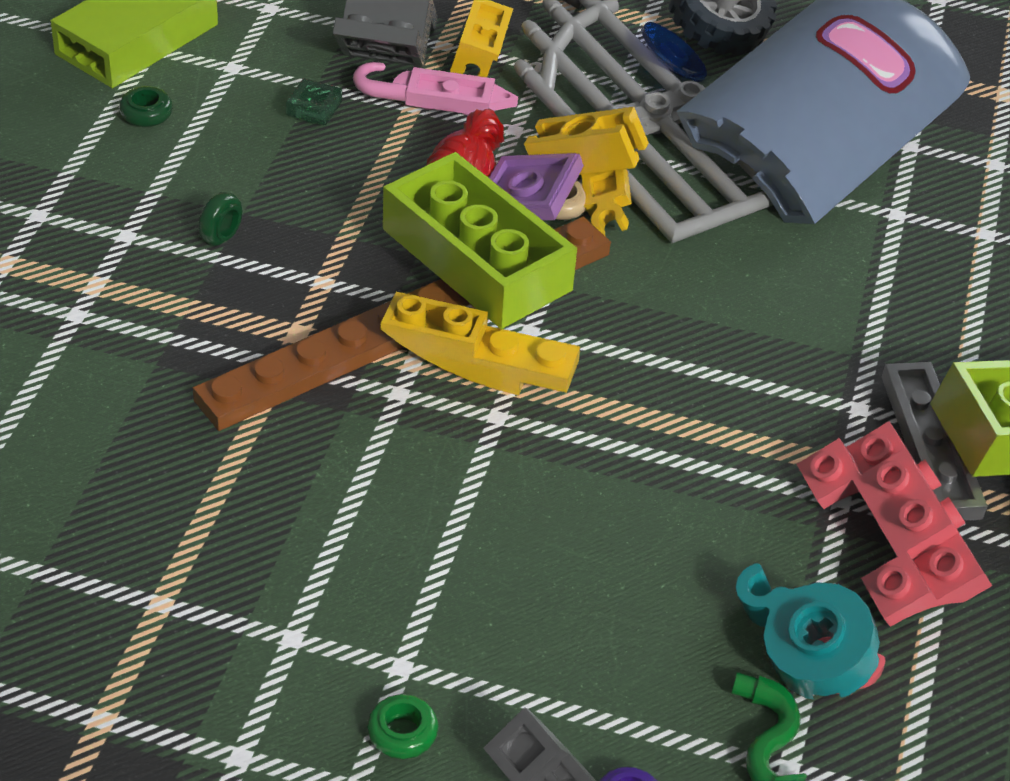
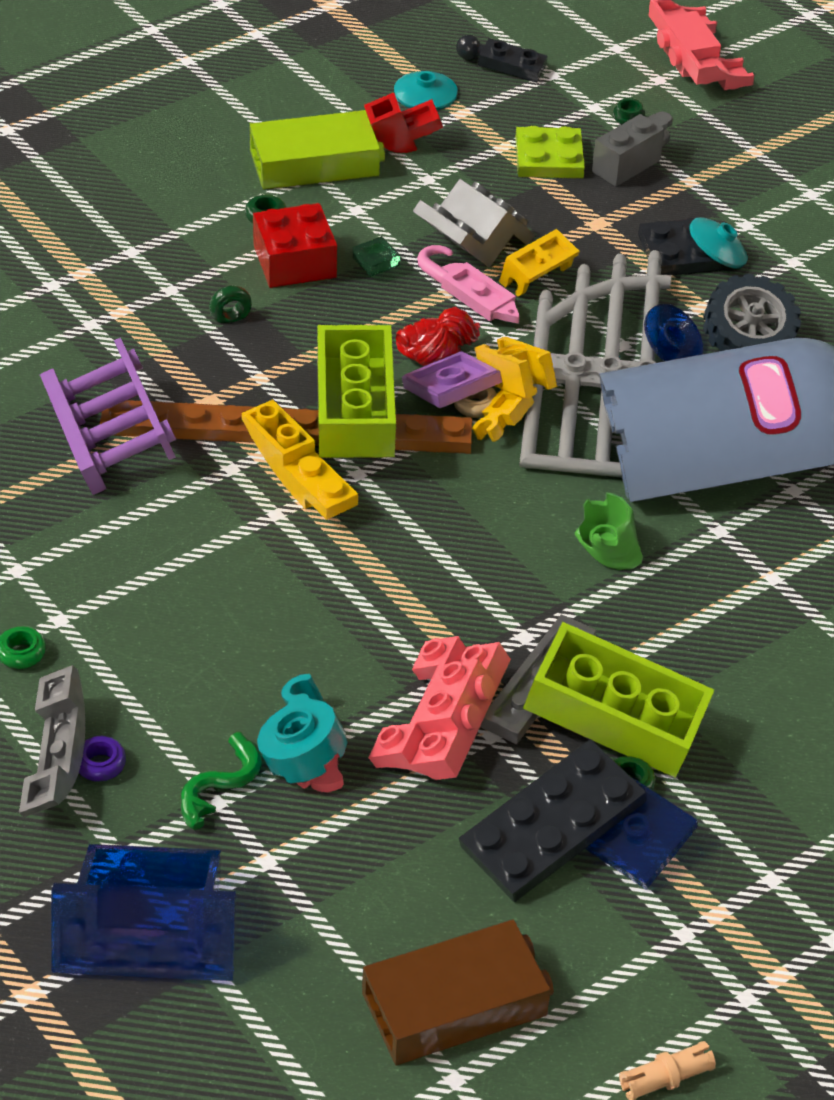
camera: 40 degrees right, 0 degrees up
none -> medium lavender fence [40,338,176,495]
none -> red brick [253,203,337,288]
none -> bright green hair [575,492,643,570]

